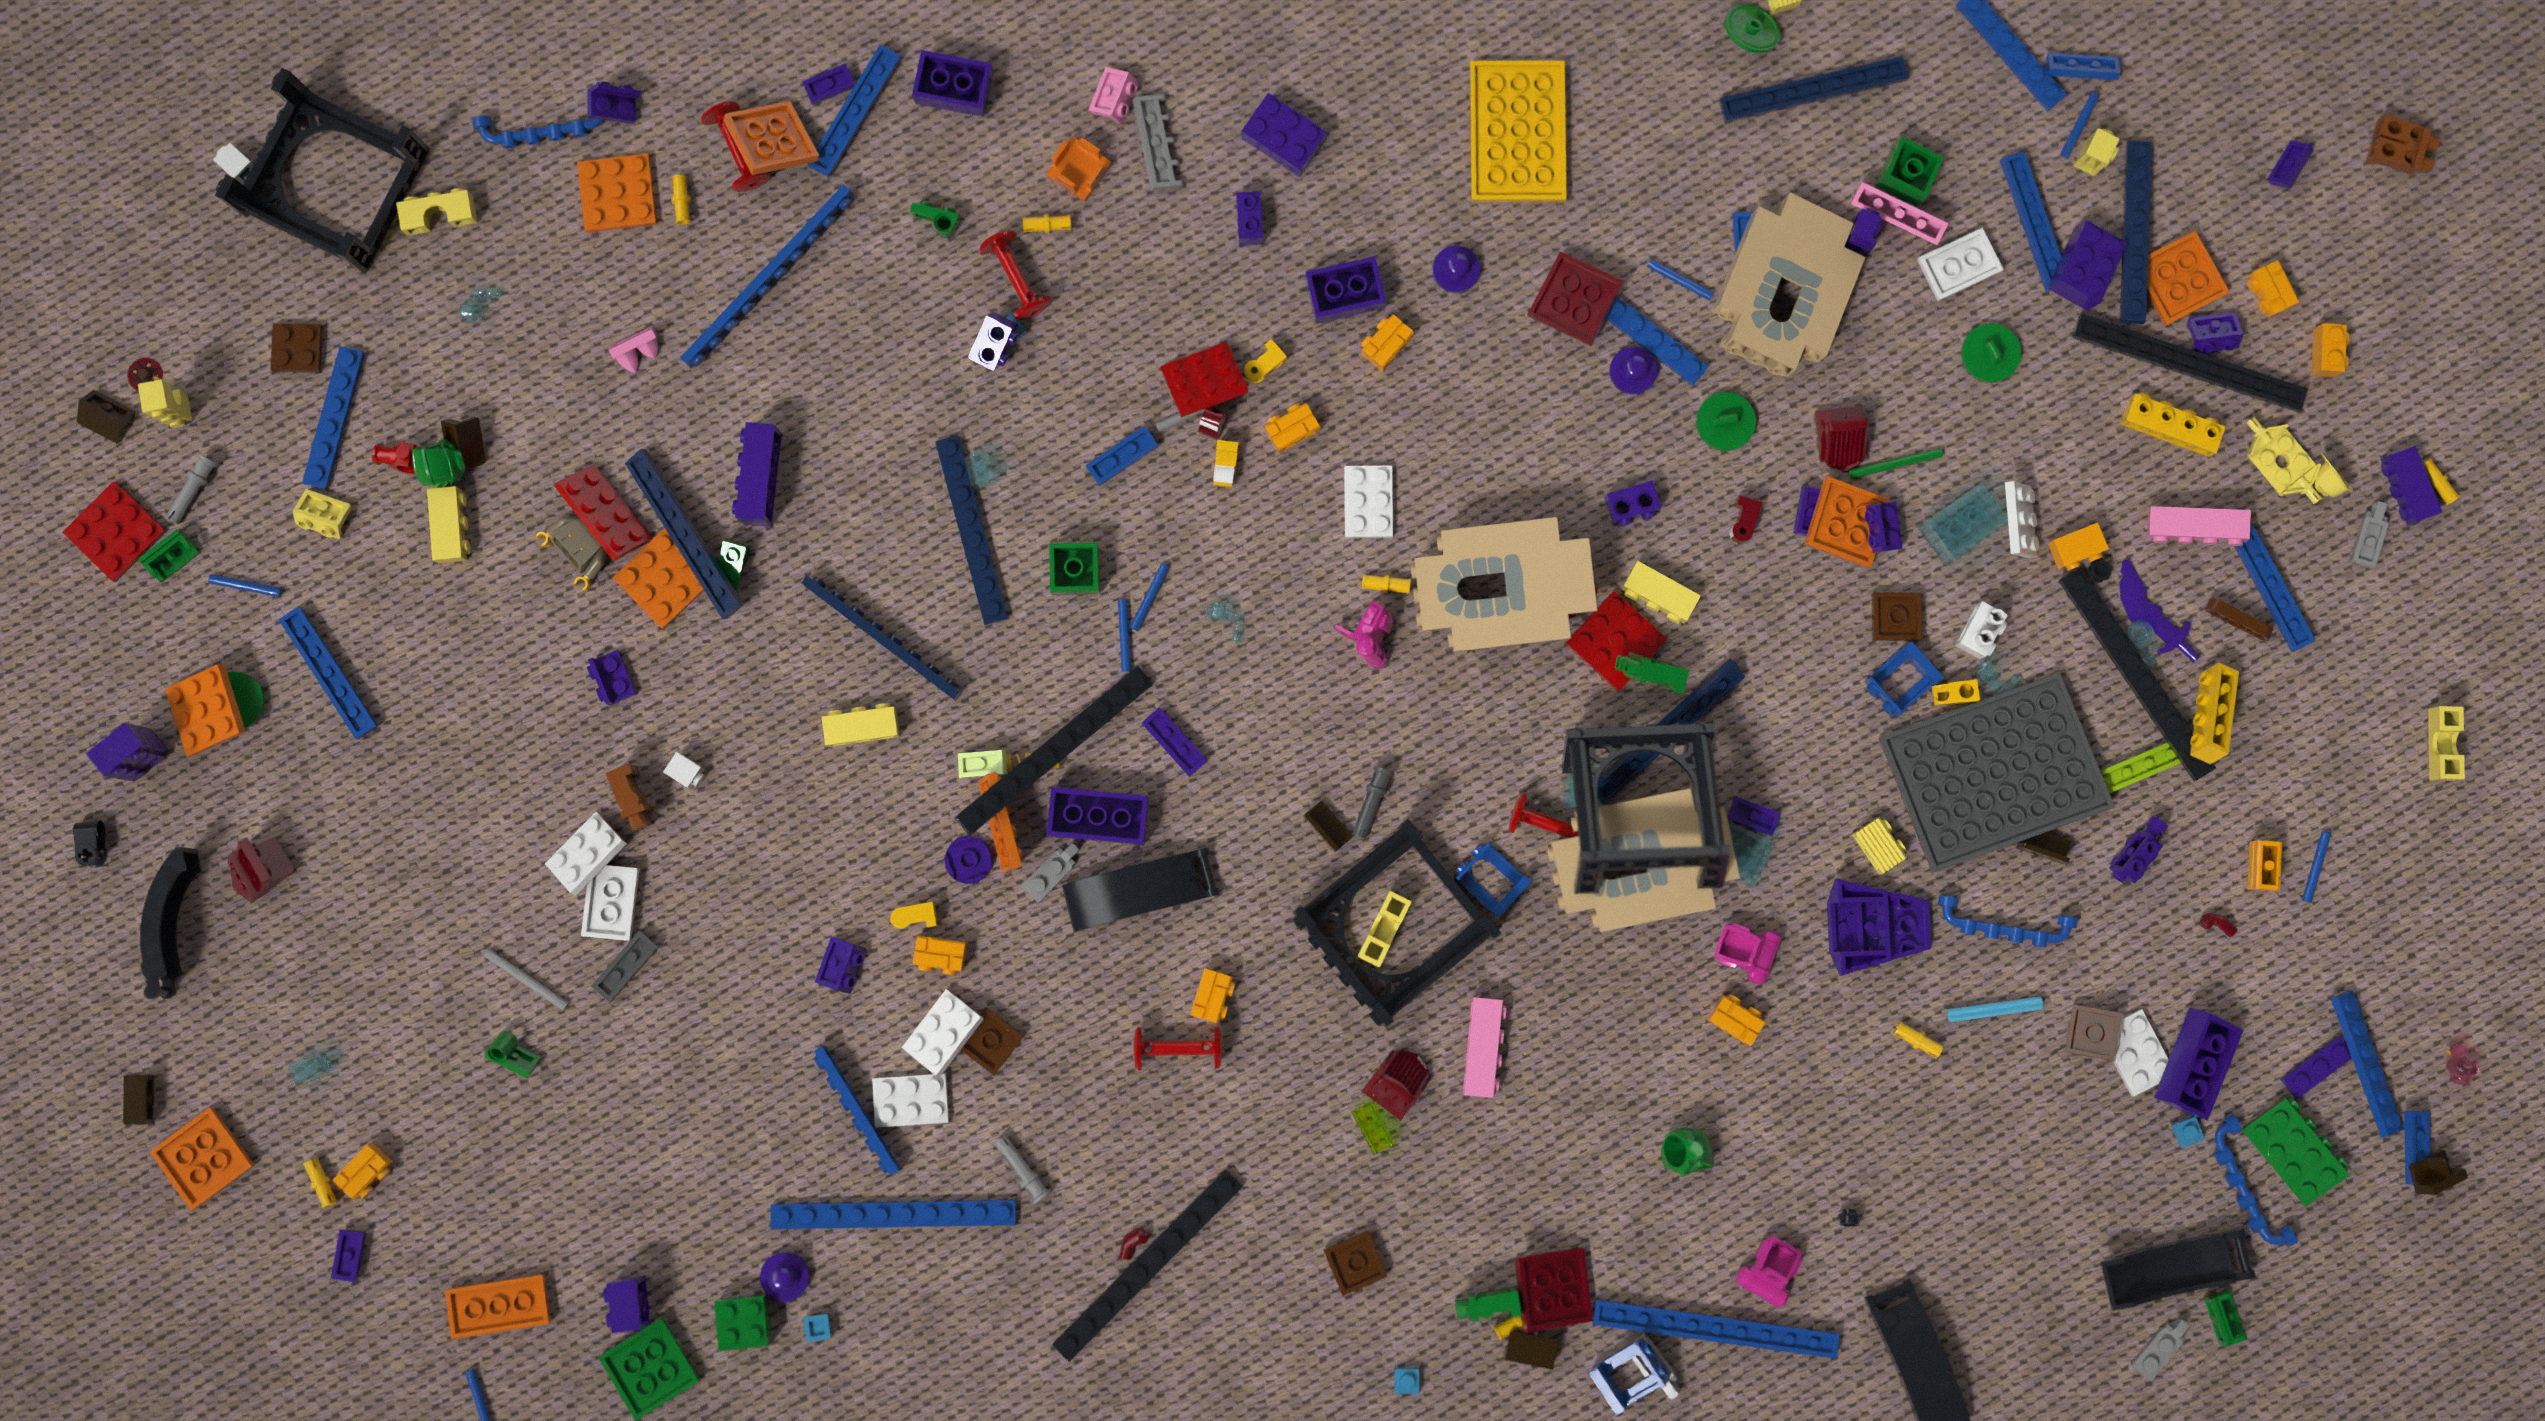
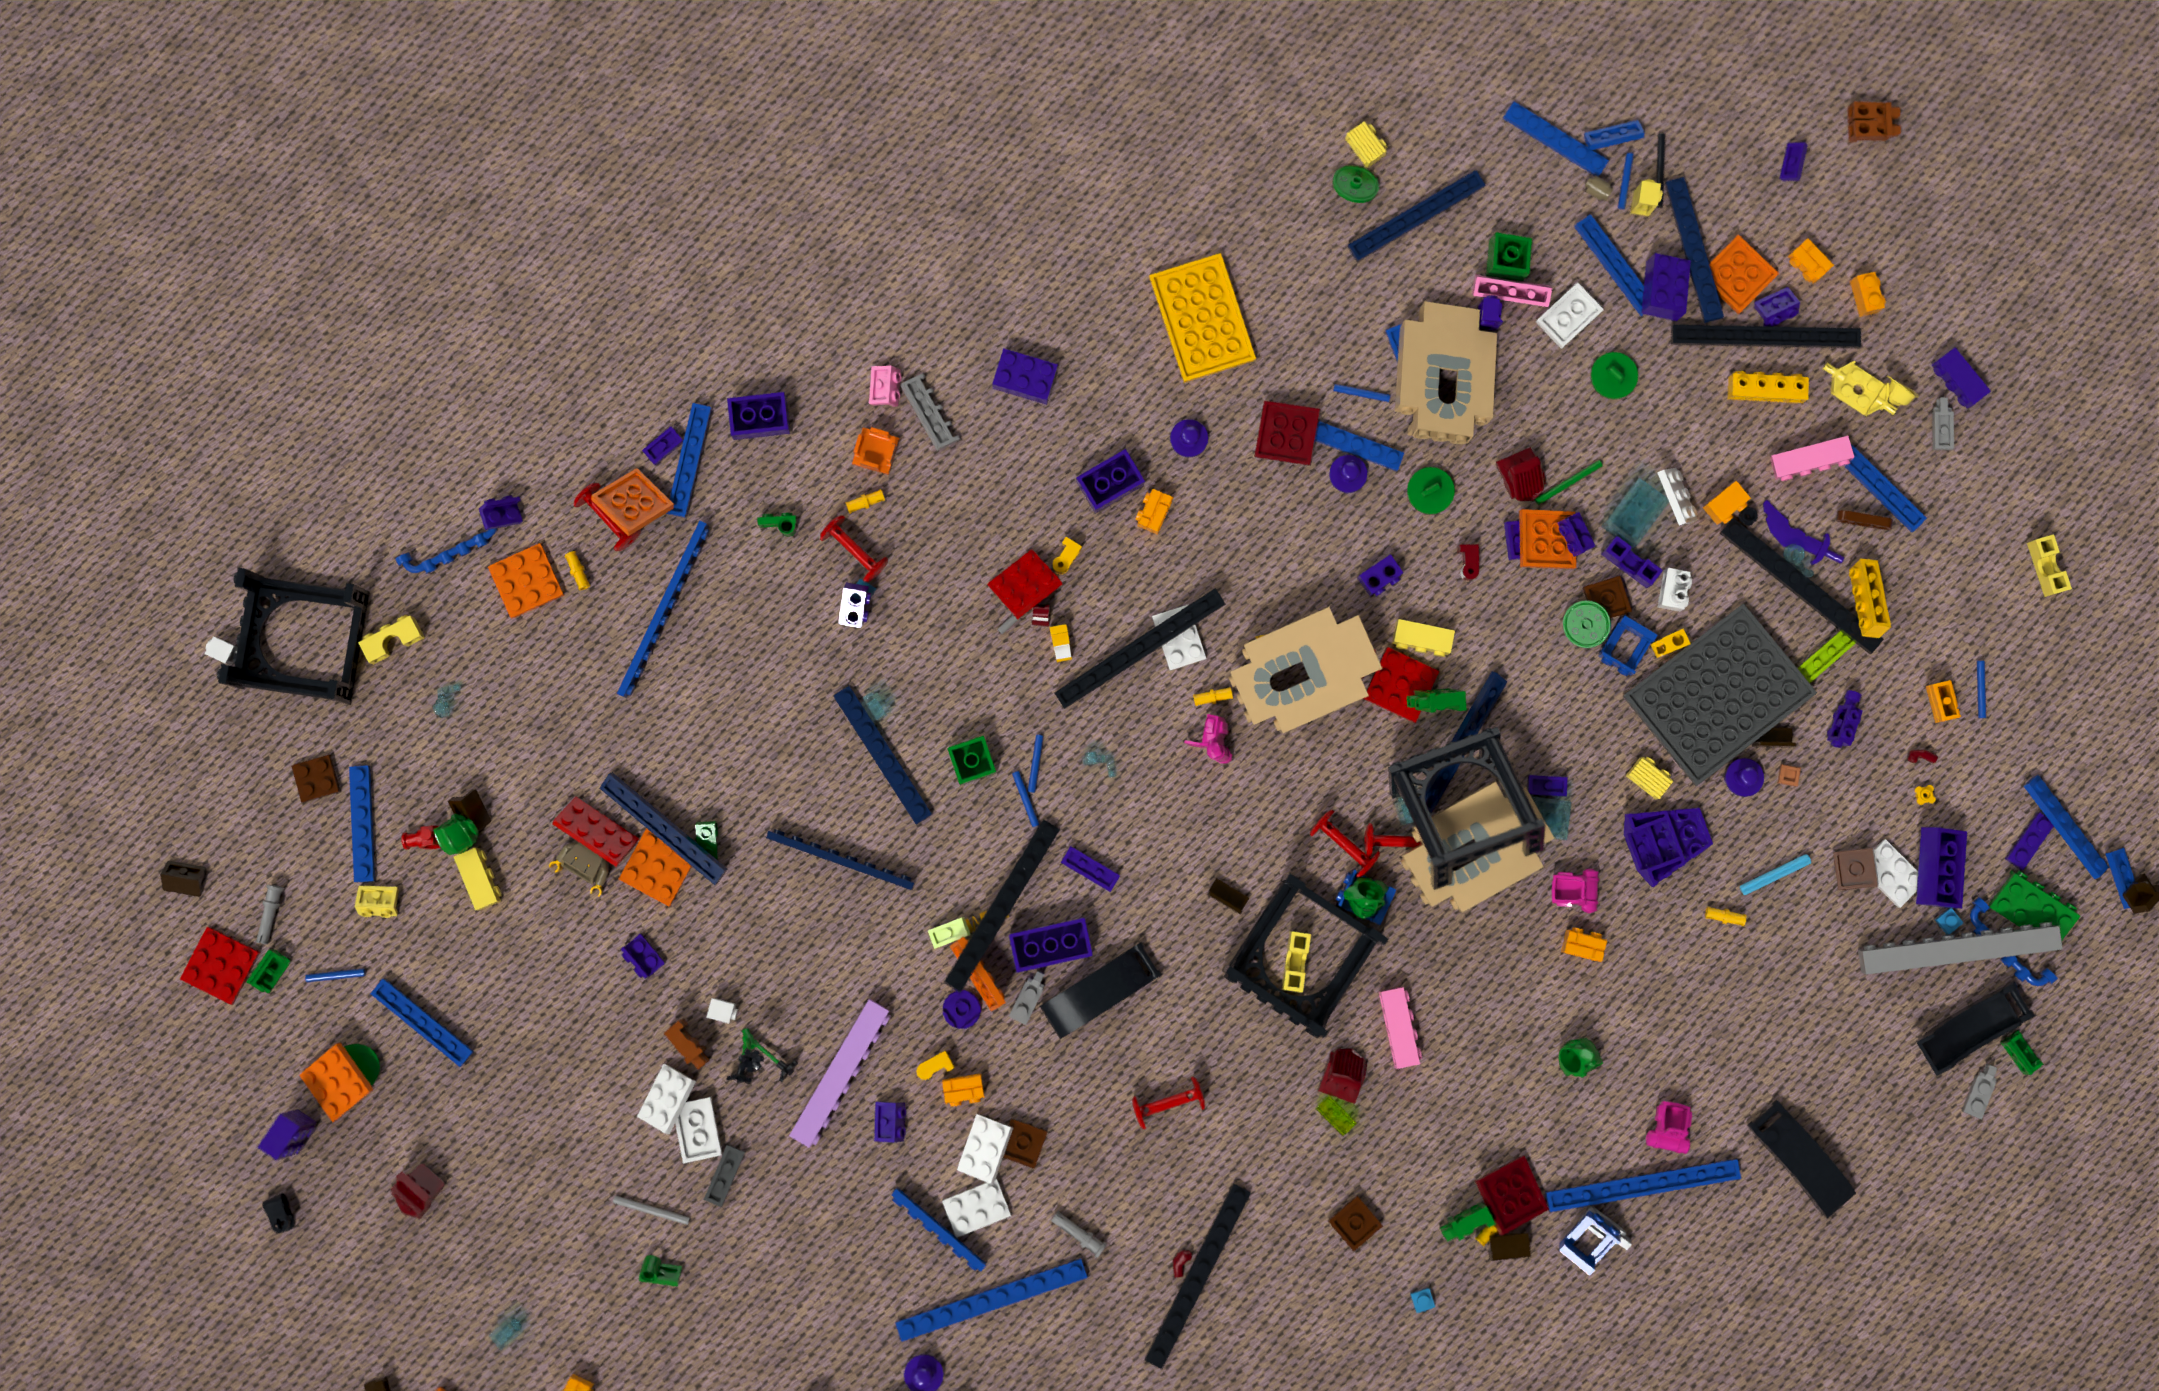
camera: 20 degrees left, 0 degrees up
piece [127,357,163,391] -> none
light yellow arch [138,379,192,428] -> none
black windscreen [140,847,202,999] -> none
bright pink tile [609,326,658,373] -> none
dark purple brick [732,422,782,527] -> none
light yellow brick [822,703,900,747] -> none
blue plate [1085,426,1158,486] -> none
light orange brick [1190,968,1236,1024] -> none
dark purple brick [1236,191,1263,246] -> none
light orange brick [1265,403,1320,454] -> none
dark grey pin [1352,765,1394,839] -> none
black plate [1837,1209,1862,1227] -> none
blue bar [1938,895,2079,947] -> none
clear light blue plate [1975,660,2021,696] -> none
yellow pin [2423,459,2460,505] -> none
clear pink animal [2446,1042,2479,1085] -> none
none -> black plant [726,1028,798,1084]
none -> lavender brick [789,999,891,1148]
none -> black plate [1054,588,1226,709]
none -> red hose [1310,810,1380,877]
none -> green piece [1343,877,1389,919]
none -> shield [1563,600,1611,648]
none -> dark tan brick [1584,175,1614,201]
none -> dark purple arch [1601,536,1663,588]
none -> black bar [1656,133,1666,208]
none -> dark purple plate [1724,758,1764,797]
none -> nougat tile [1777,764,1801,787]
none -> light grey brick [1858,922,2063,975]
none -> yellow plate [1915,785,1936,805]

